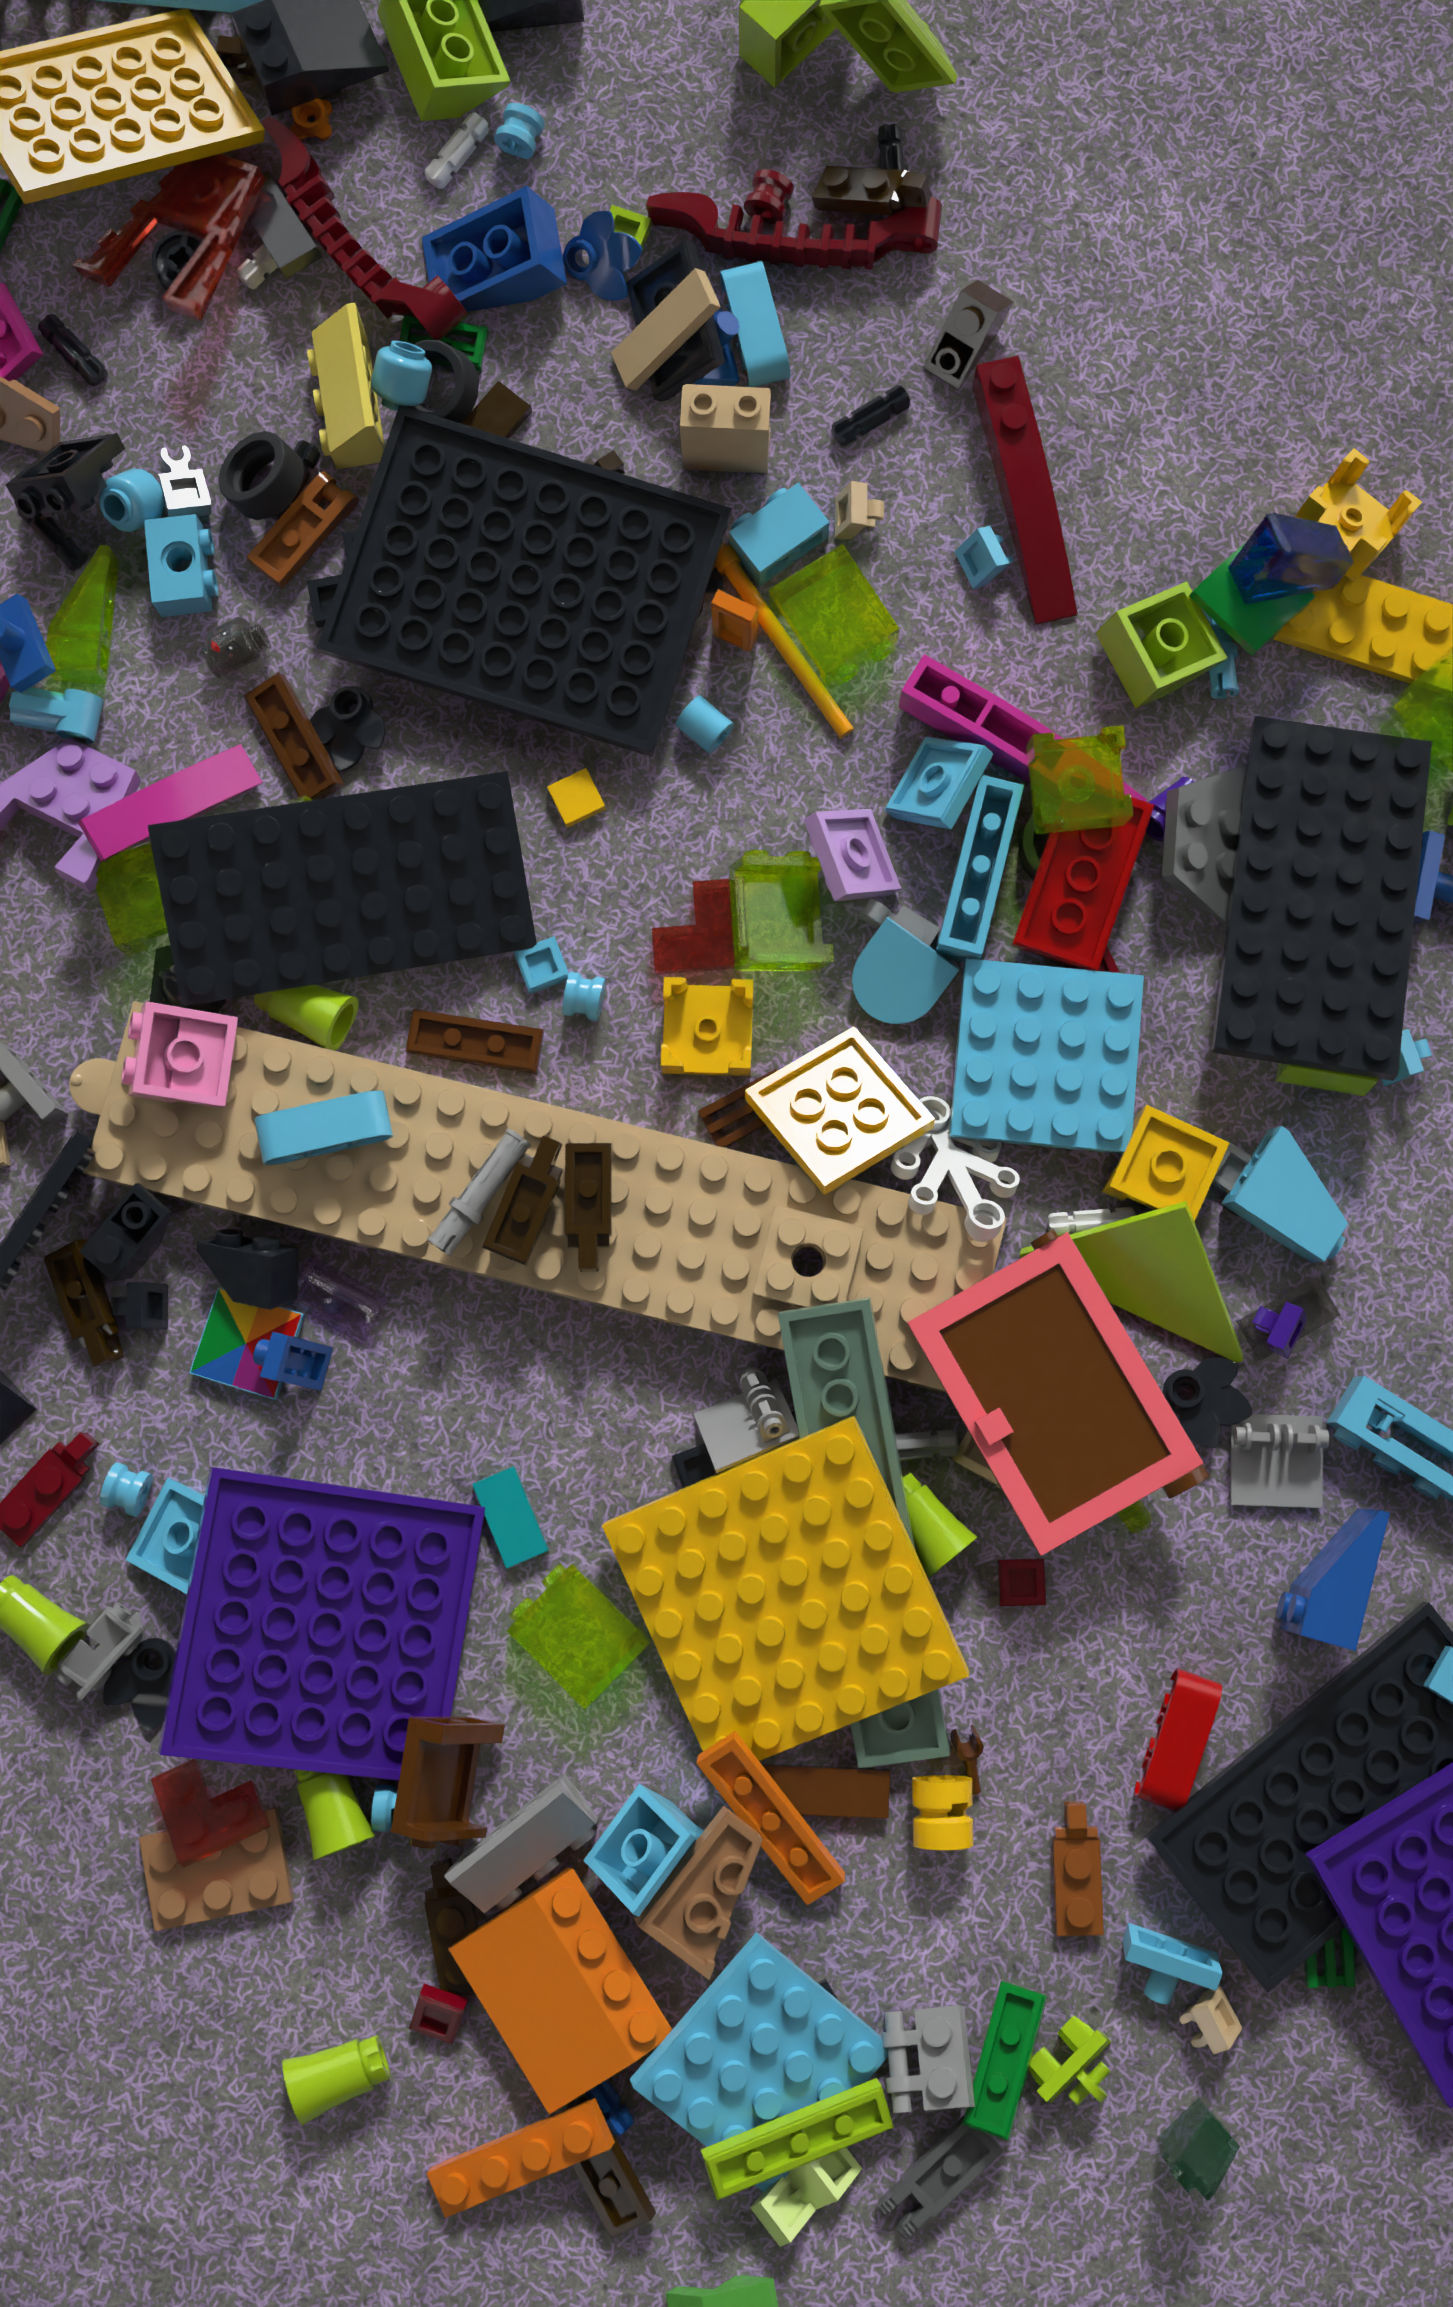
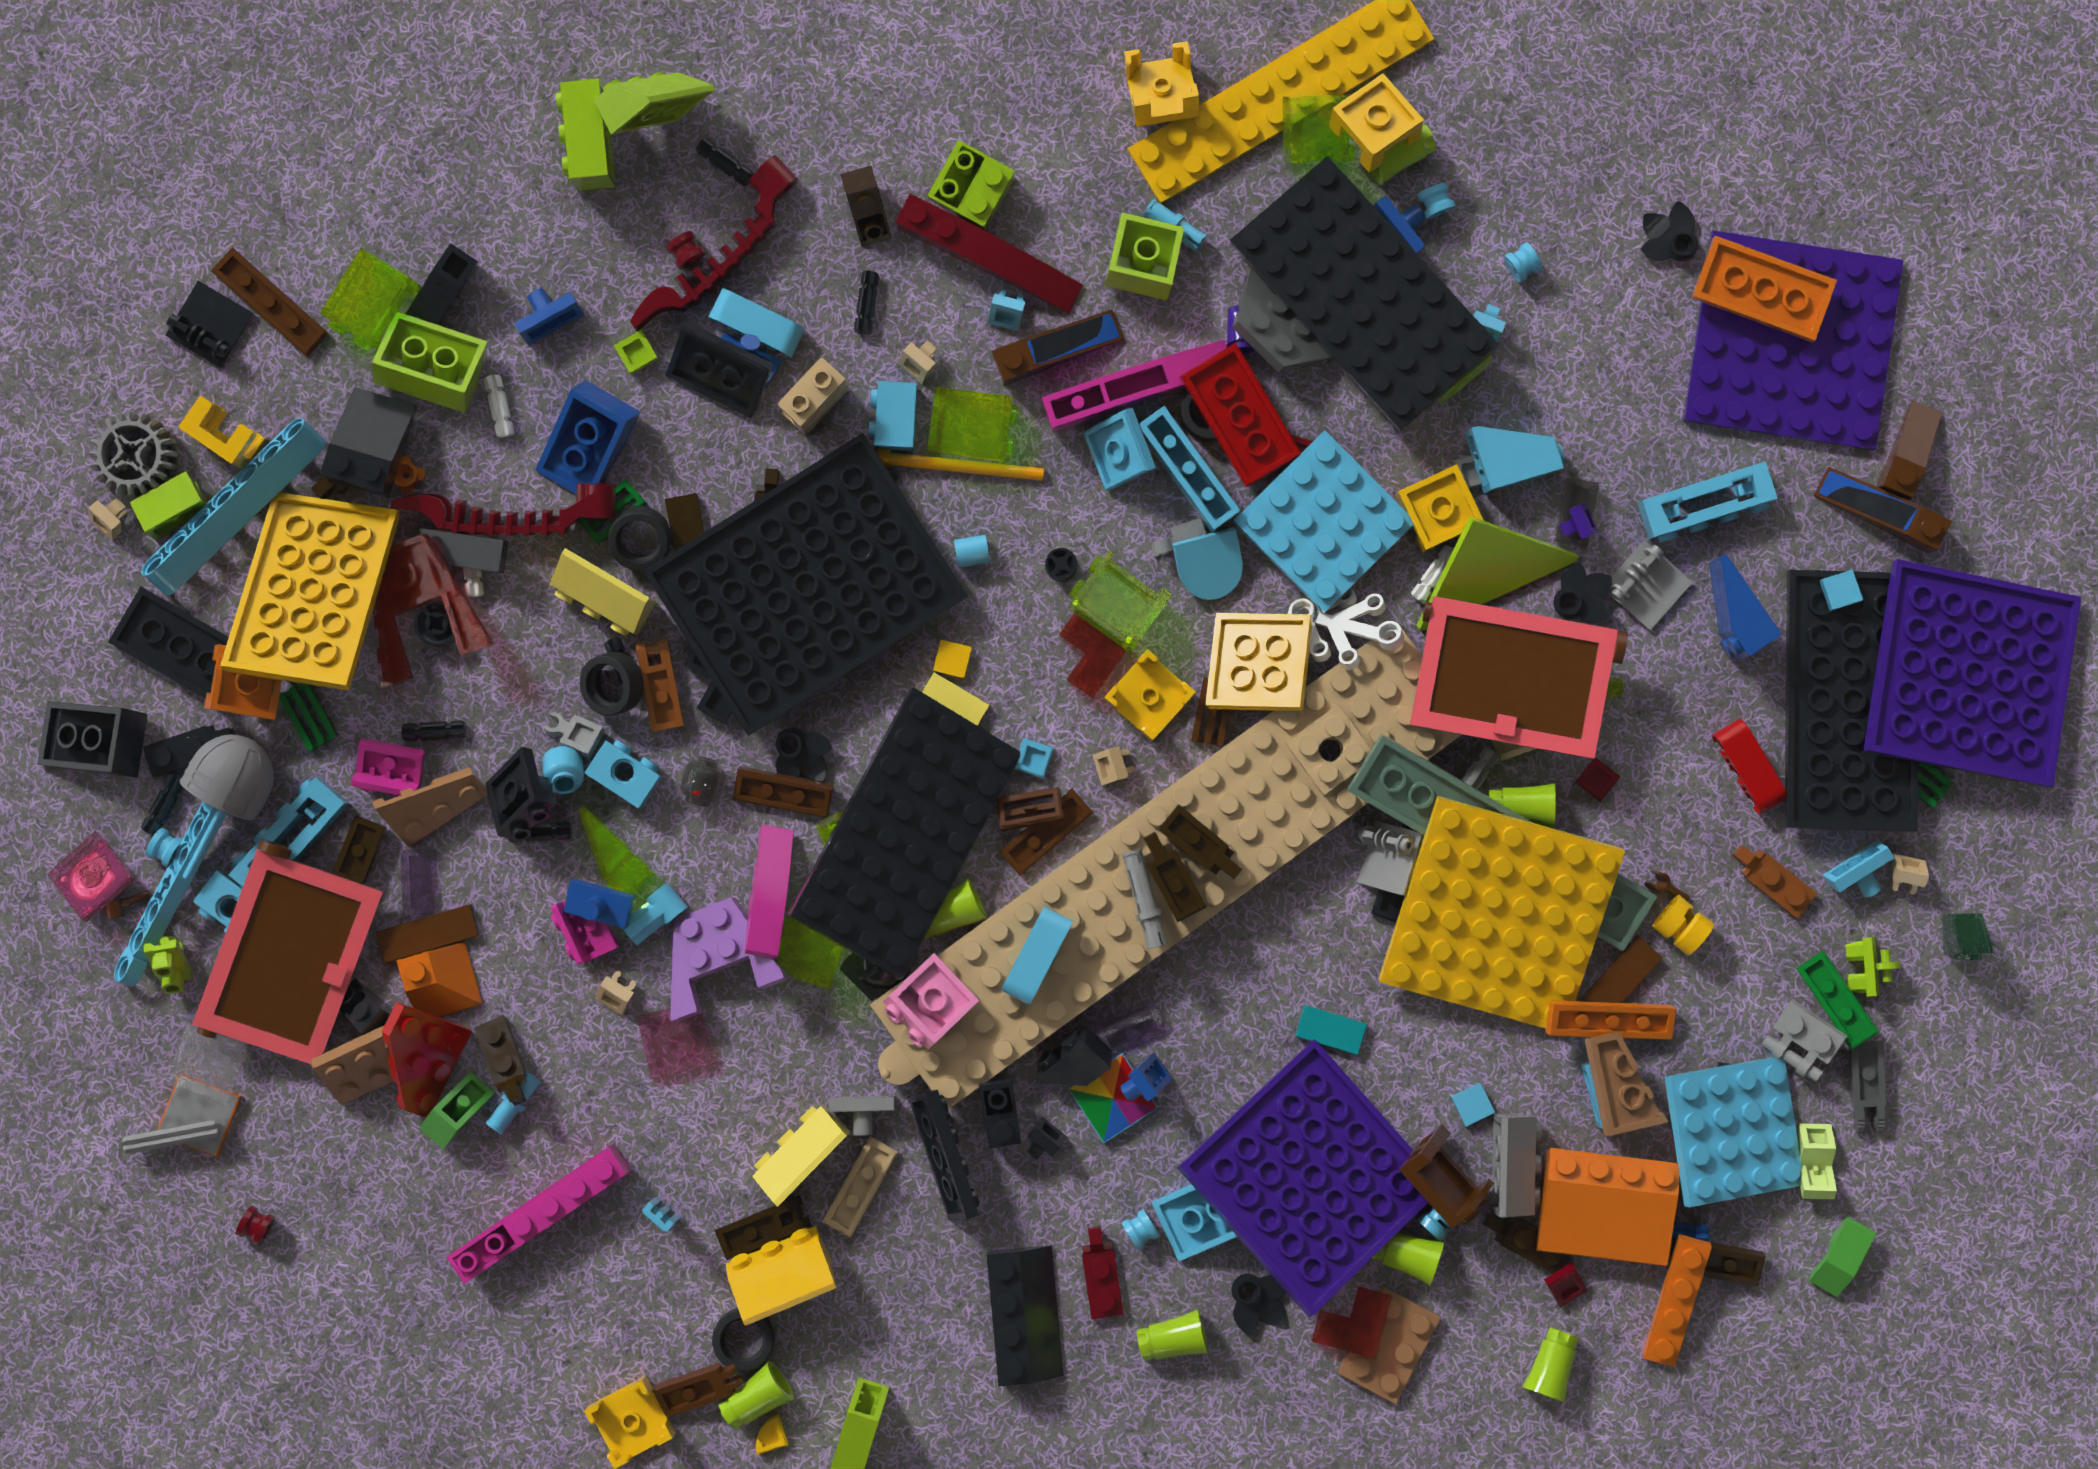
camera: 55 degrees left, 5 degrees up
dark brown hinge [44,1239,124,1367] -> none
light grey hinge [55,1602,144,1700] -> none
medium azure head [371,341,432,411] -> none
medium azure wheel [494,103,545,159] -> none
clear neon green panel [506,1562,652,1710] -> none
medium azure wheel [562,971,606,1021] -> none
blue plate [563,211,642,301] -> none
medium azure slope [583,1784,698,1917] -> none
tan tile [611,268,721,390] -> none
lime tile [700,2078,894,2200] -> none
orange tile [711,589,758,652] -> none
lavender plate [803,809,901,901] -> none
dark brown hinge [811,165,932,215] -> none
clear neon green panel [1026,725,1133,834] -> none
green slope [1189,537,1316,656] -> none
clear blue slope [1228,513,1354,605] -> none
none -> blue tile [514,288,584,345]
none -> light yellow tile [922,672,990,726]
none -> lime slope [927,140,1015,231]
none -> slope [992,309,1124,386]
none -> reddish brown tile [996,787,1065,832]
none -> black wheel [1045,548,1077,582]
none -> tan tile [1092,746,1135,786]
none -> medium azure tile [1451,1083,1495,1127]

